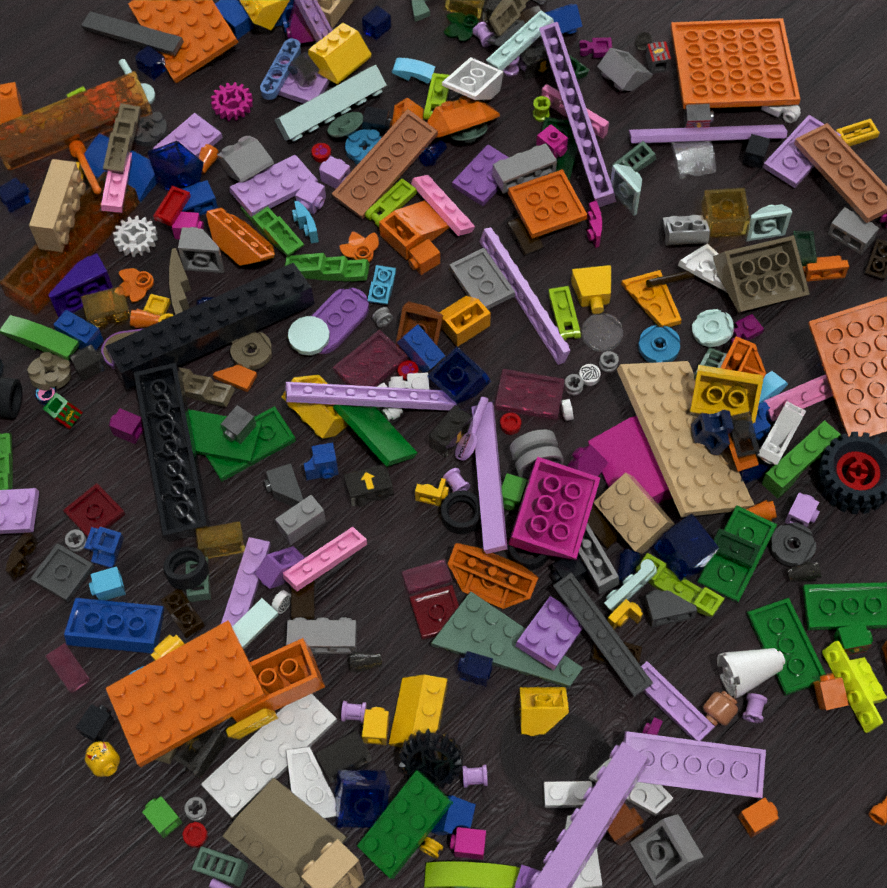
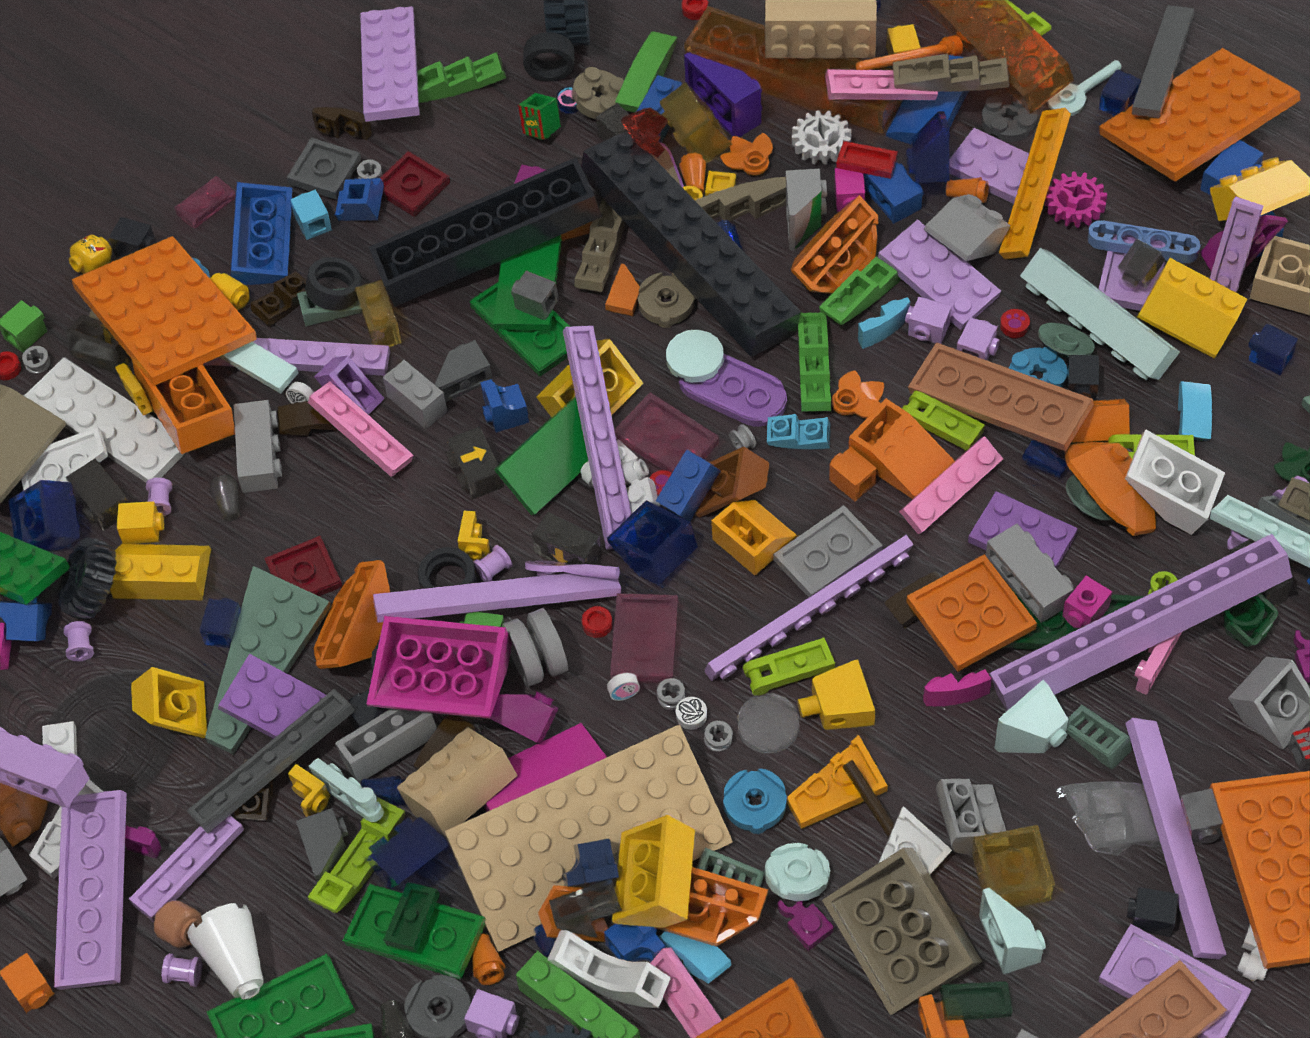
camera: 85 degrees right, 5 degrees down
clear pink plate [402,559,452,594] -> none
none -> clear red slope [621,107,668,158]
none -> light orange plate [999,108,1071,259]

